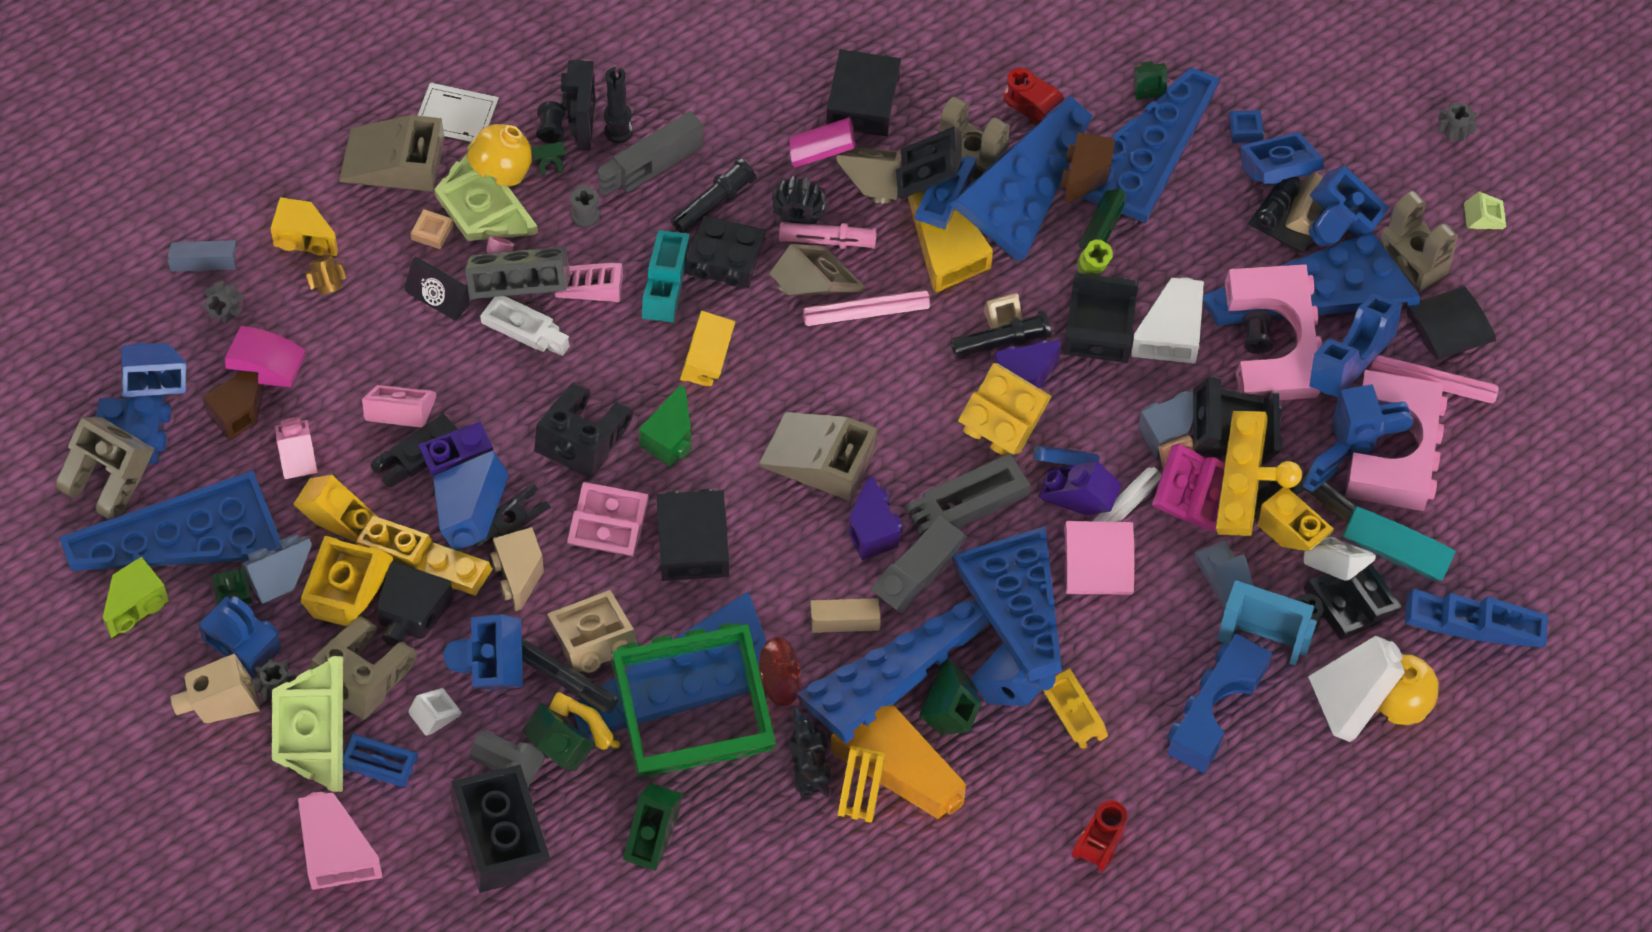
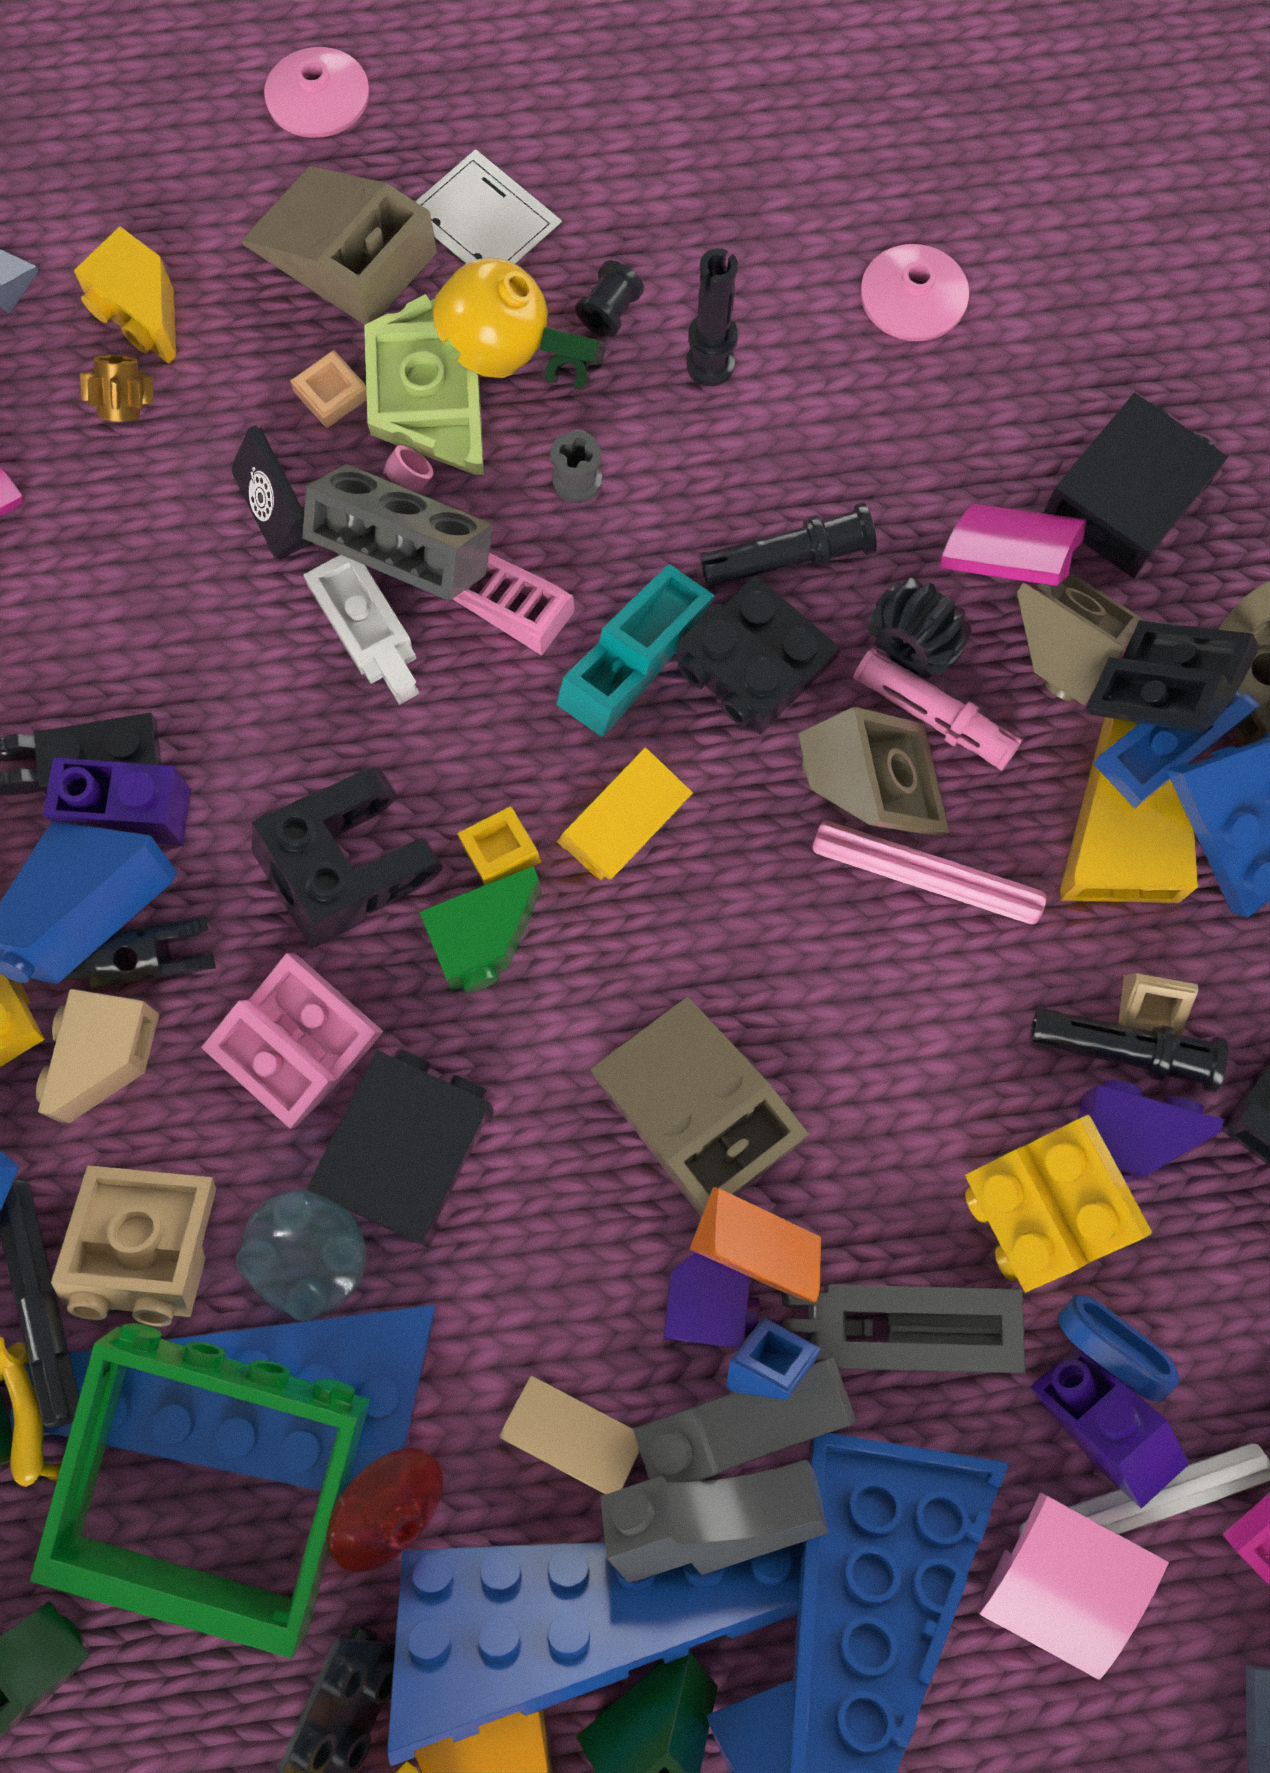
camera: 30 degrees right, 15 degrees up
bright pink slope [362,385,436,427] -> none
black plate [561,59,596,150] -> none
dark grey hinge [598,111,703,195] -> none
none -> clear light blue dish [236,1190,366,1321]
none -> bright pink dish [264,47,370,138]
none -> yellow tile [457,806,541,885]
none -> dark grey slope [600,1459,829,1584]
none -> orange slope [690,1187,821,1303]
none -> blue slope [726,1317,821,1400]
none -> bright pink dish [860,244,969,341]

